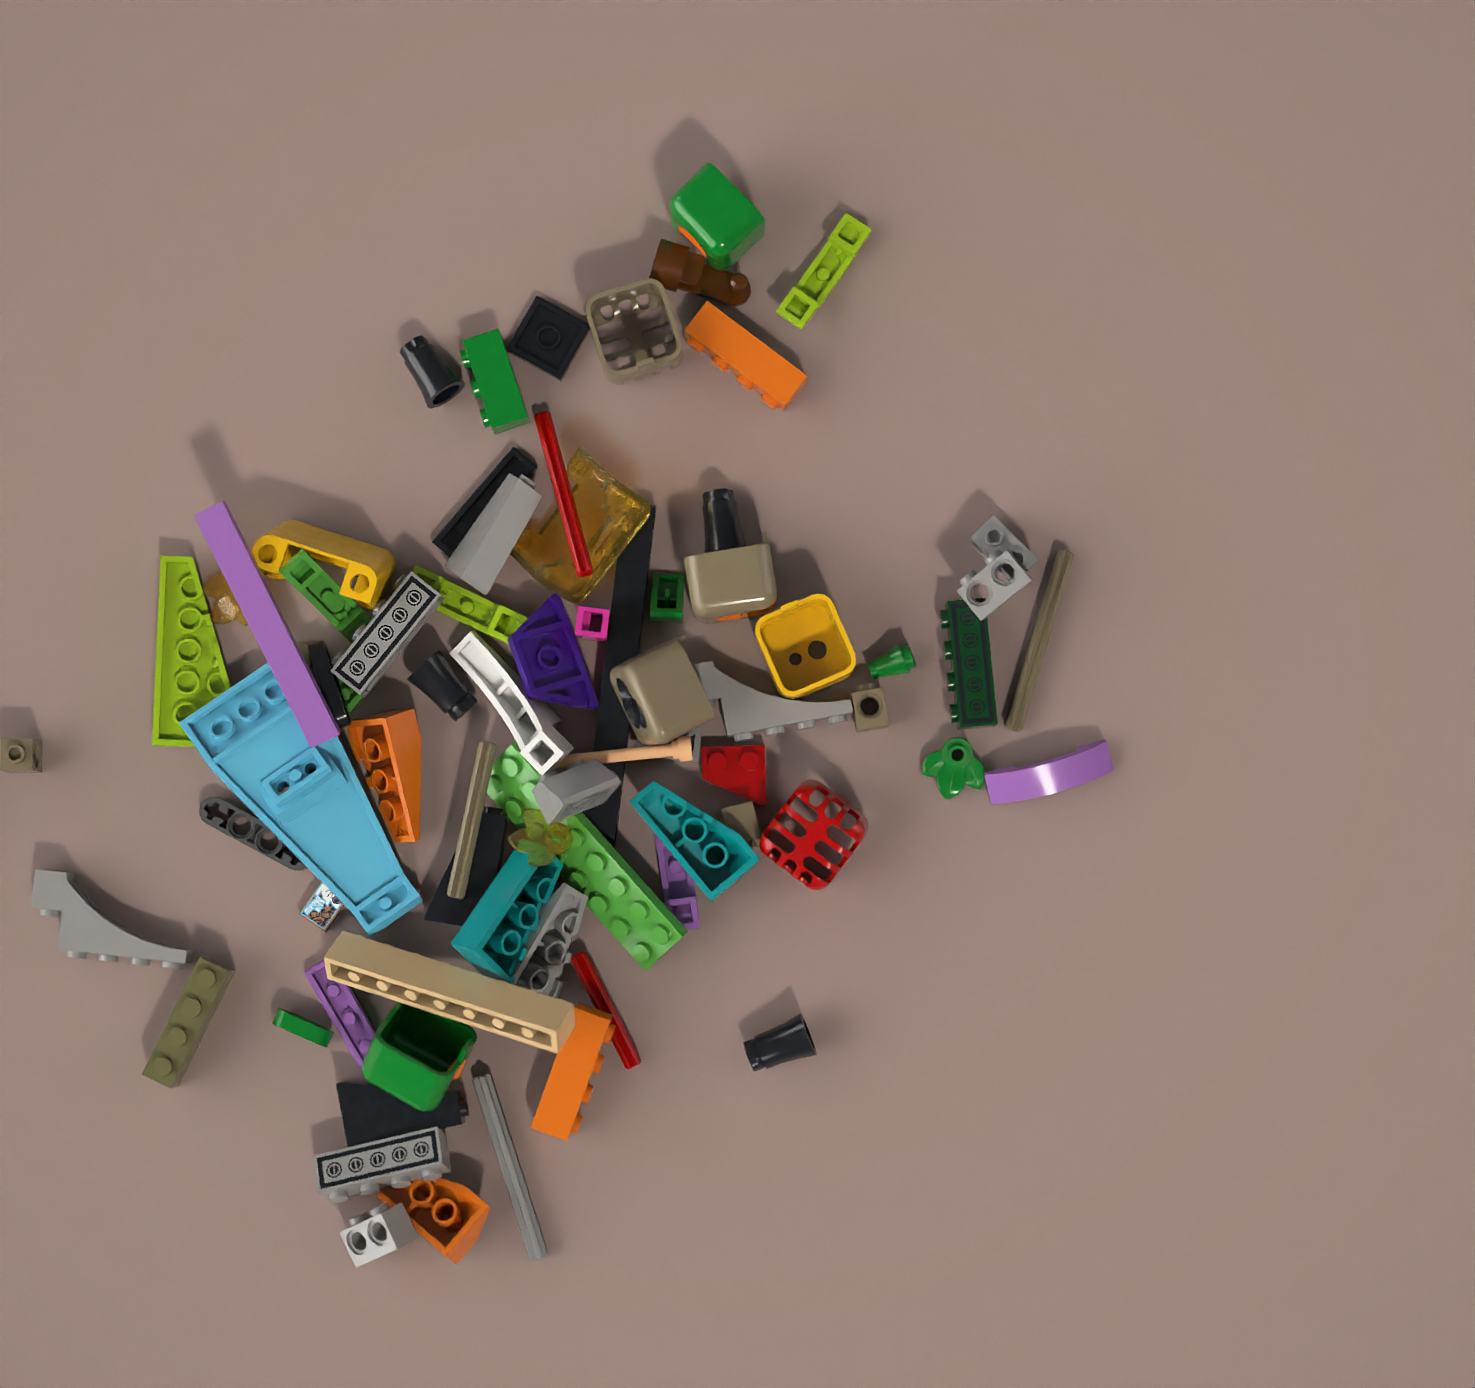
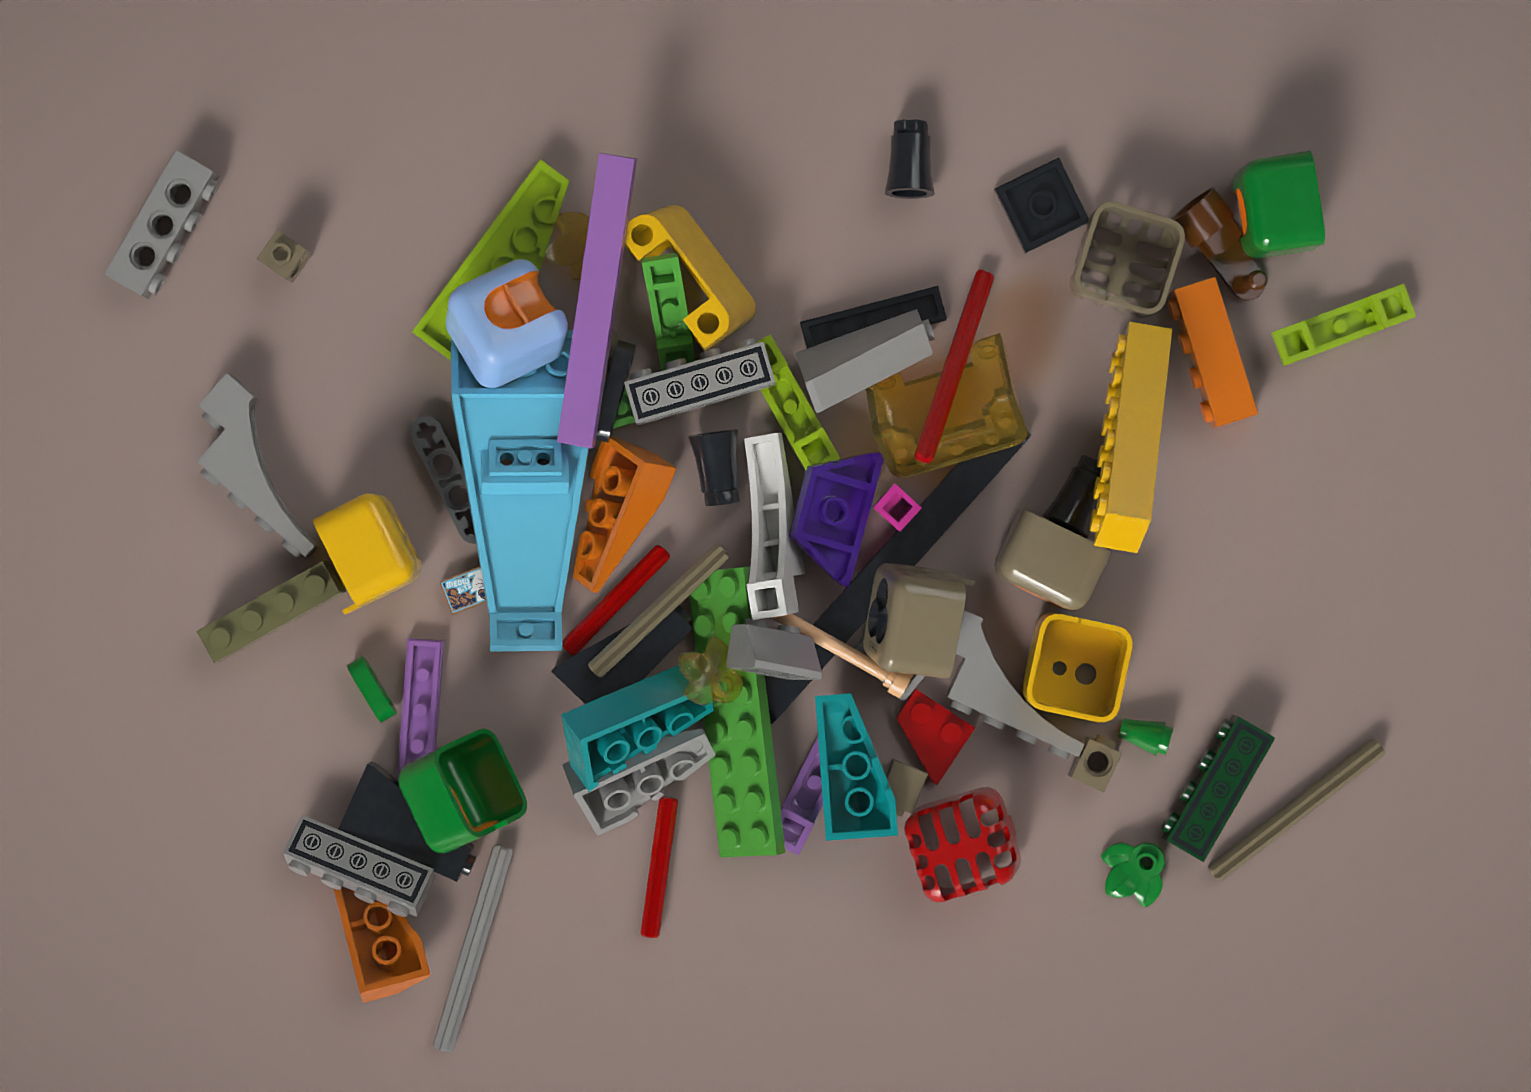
camera: 30 degrees right, 5 degrees up
tan brick [324,931,575,1054] -> none
light grey brick [339,1202,419,1268] -> none
green brick [460,329,530,434] -> none
orange brick [531,1002,616,1141] -> none
green slope [650,573,685,623] -> none
black plant [743,1013,817,1071] -> none
light grey brick [957,549,1033,621] -> none
light grey brick [968,515,1039,582] -> none
medium lavender slope [983,739,1113,804] -> none
none -> yellow piece [313,493,422,615]
none -> light blue piece [445,259,568,388]
none -> red axle [562,545,670,655]
none -> yellow brick [1089,321,1172,553]

